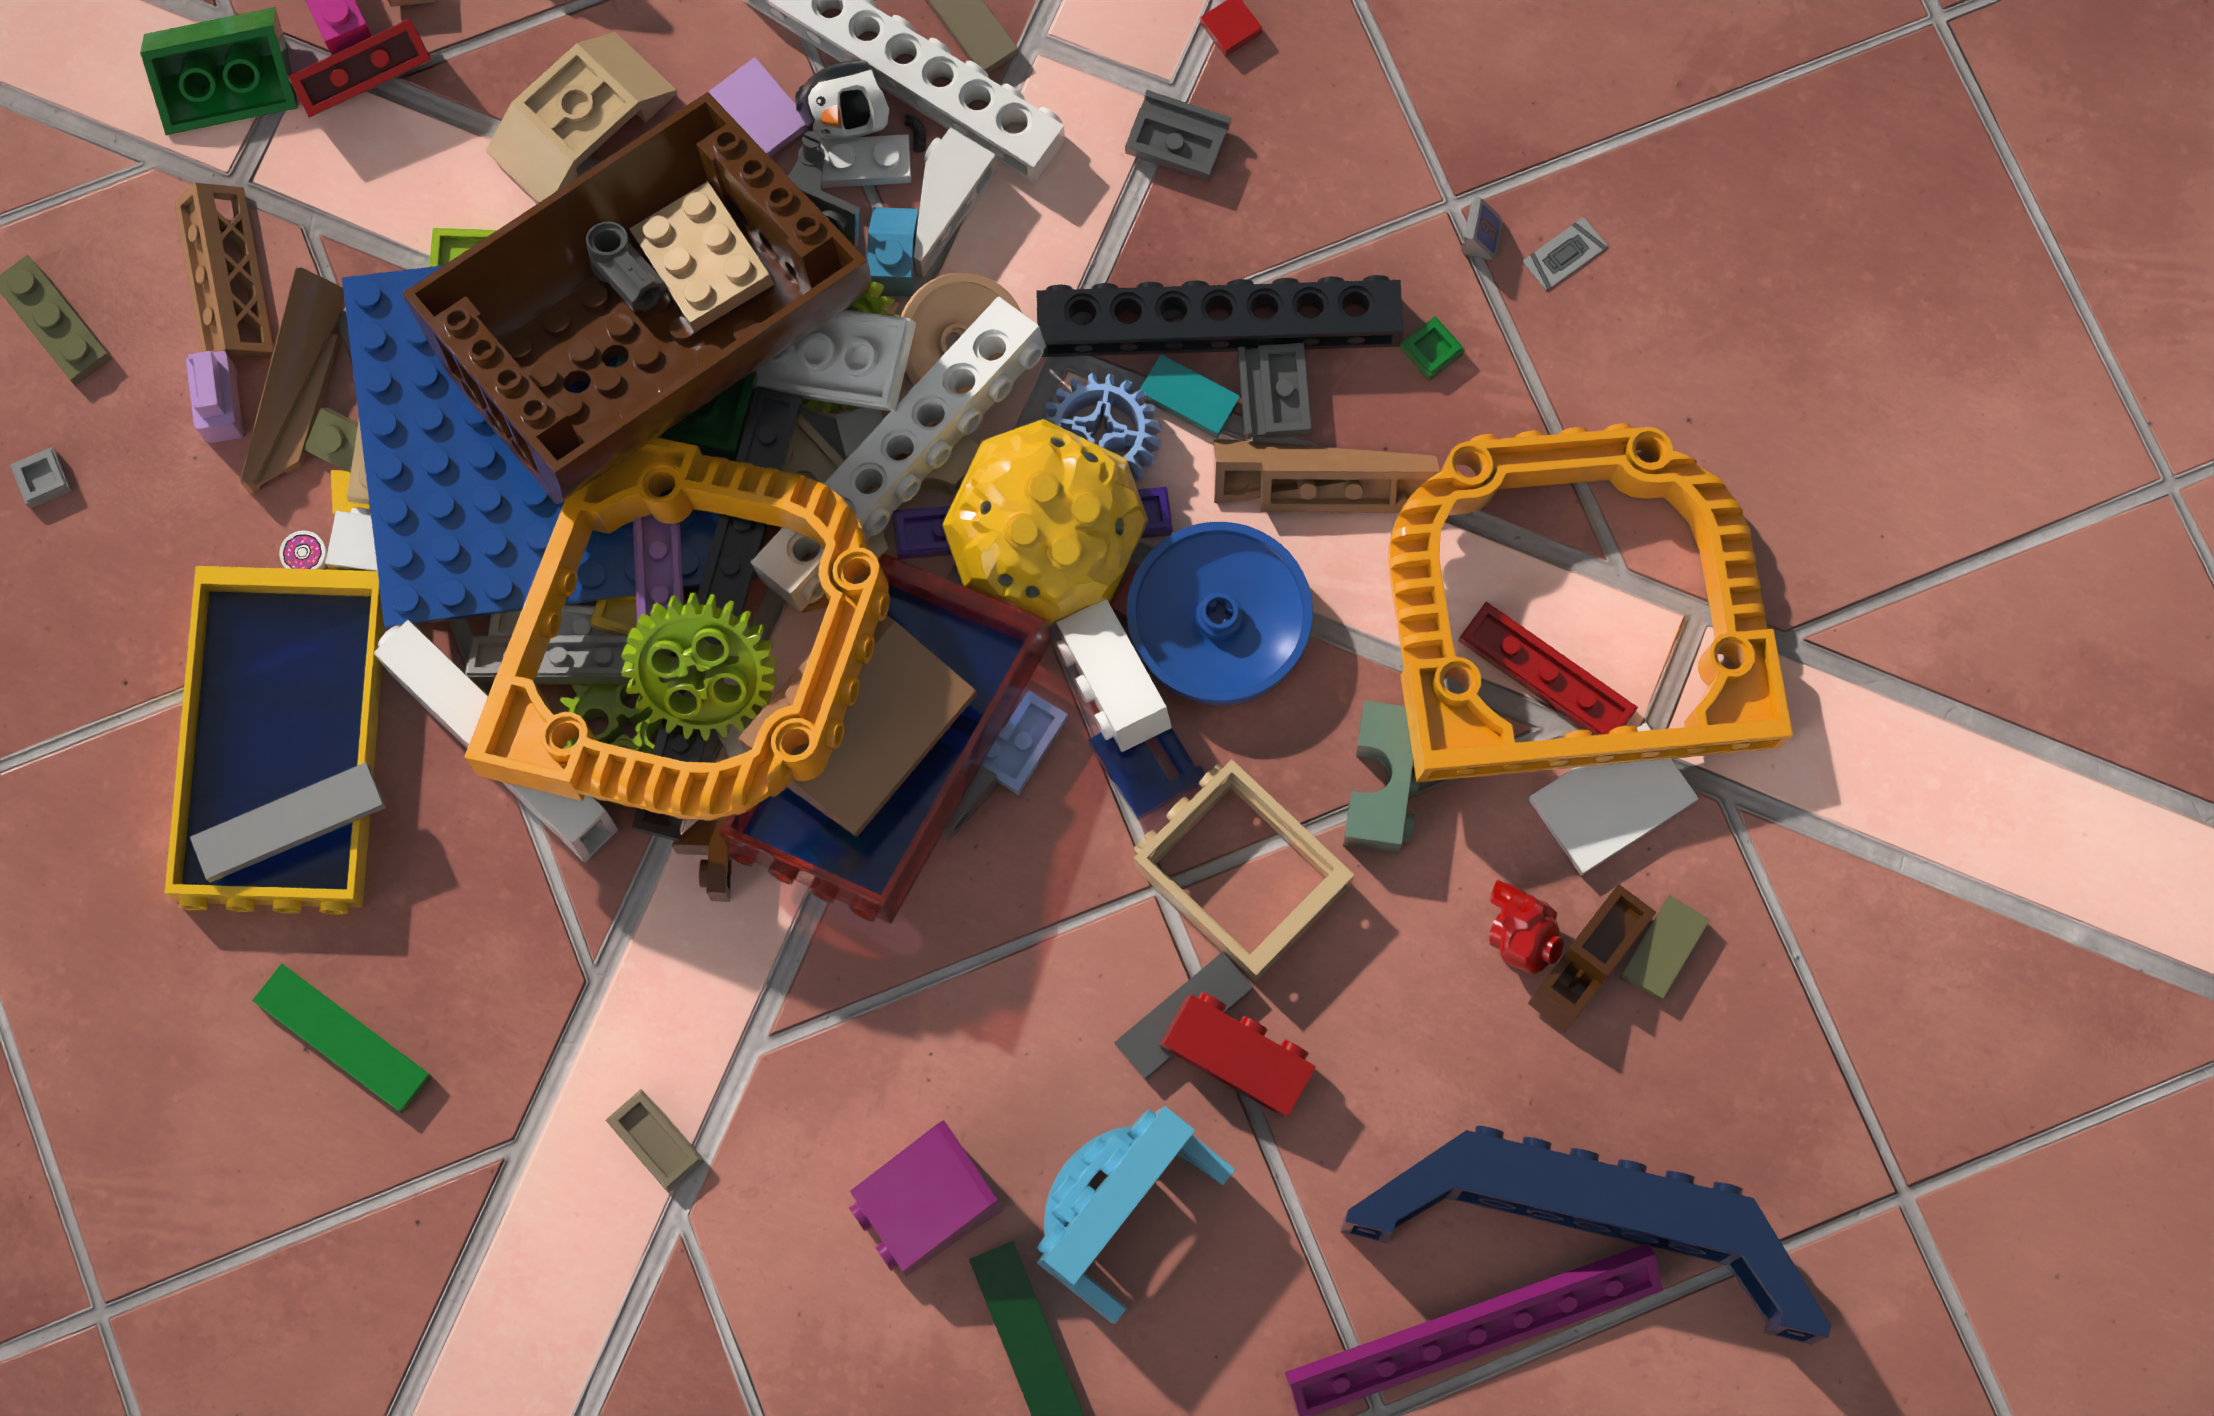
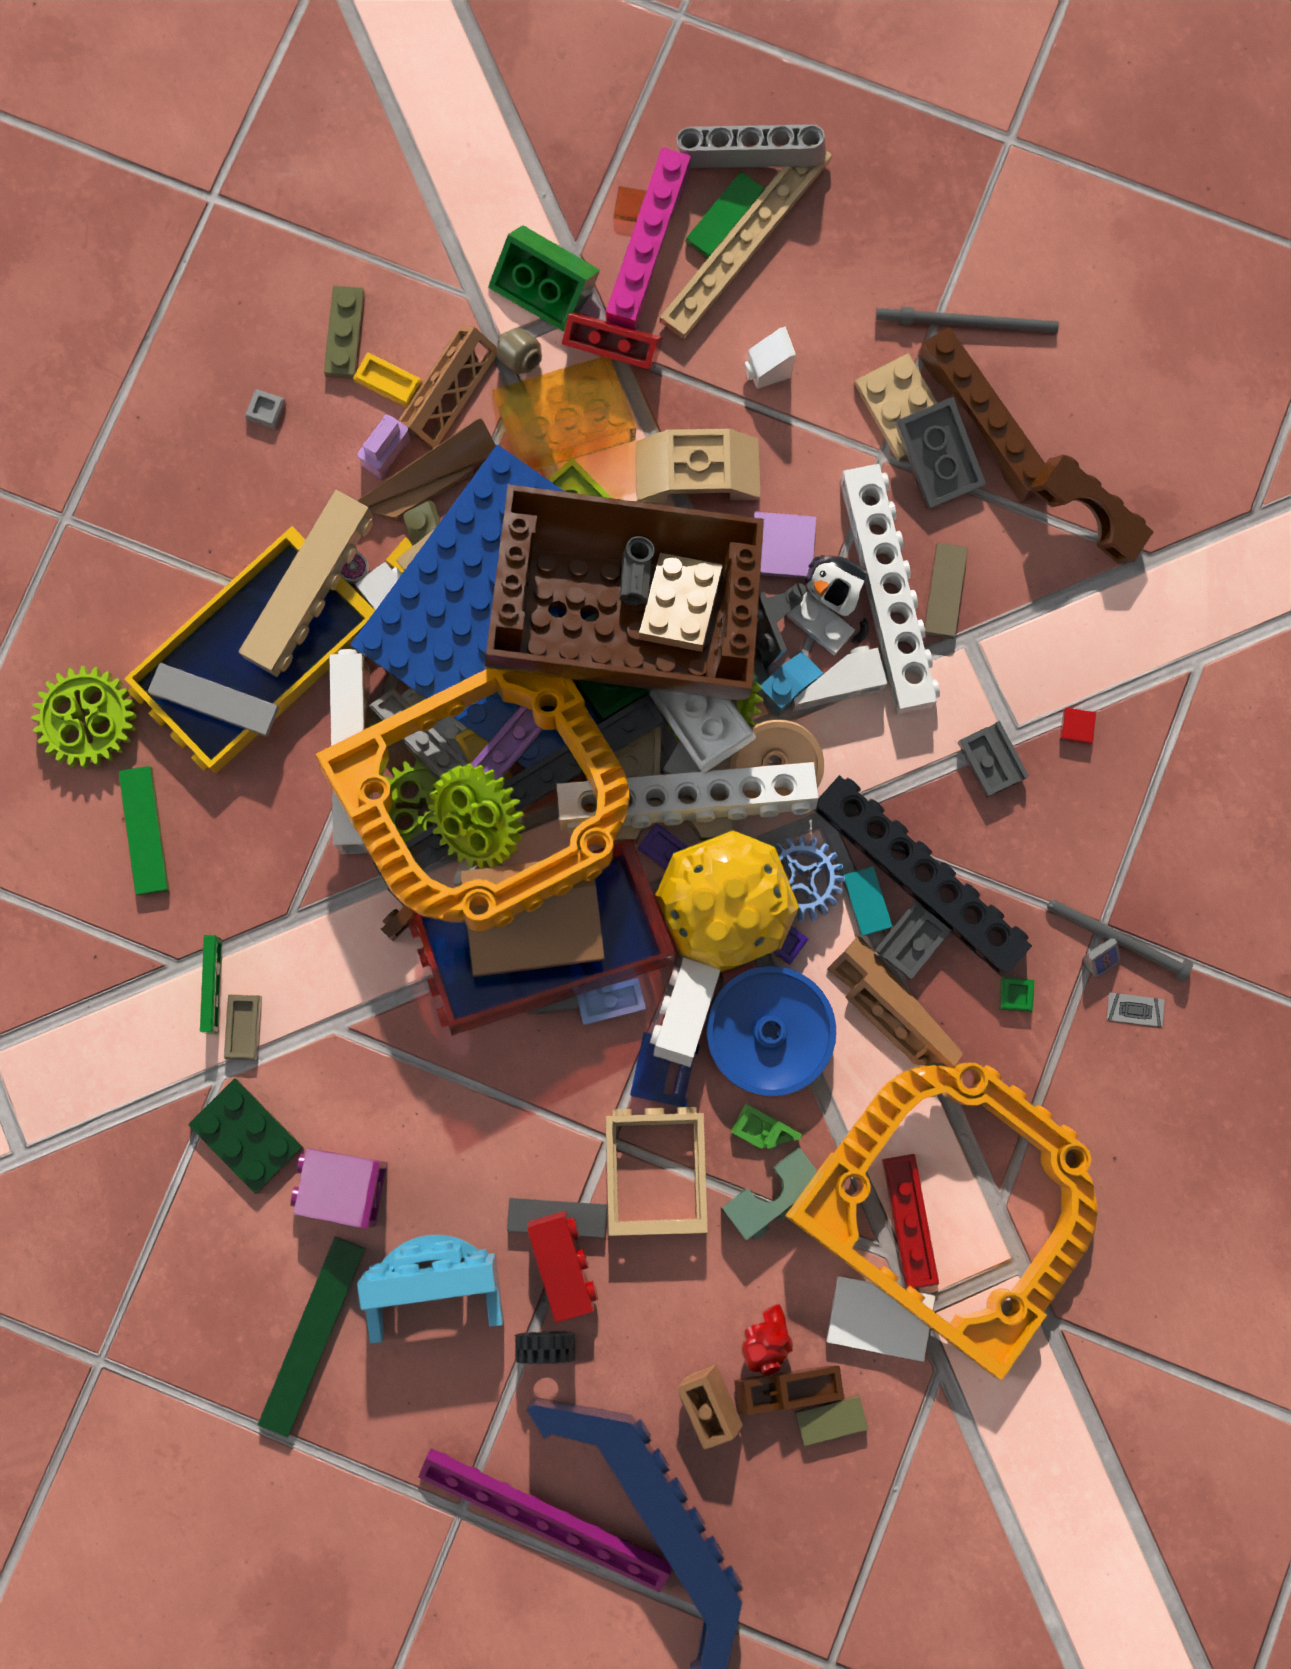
camera: 40 degrees right, 5 degrees up
none -> lime gear [31,666,137,769]
none -> dark green plate [188,1078,304,1194]
none -> green tile [200,935,223,1034]
none -> tan brick [238,490,373,677]
none -> yellow tile [353,352,422,408]
none -> clear yellow slope [492,356,636,471]
none -> dark tan head [496,327,542,374]
none -> black tyre [515,1331,575,1364]
none -> medium nougat brick [677,1364,743,1450]
none -> bright green slope [730,1104,802,1149]
none -> dark grey bar [1047,900,1193,983]

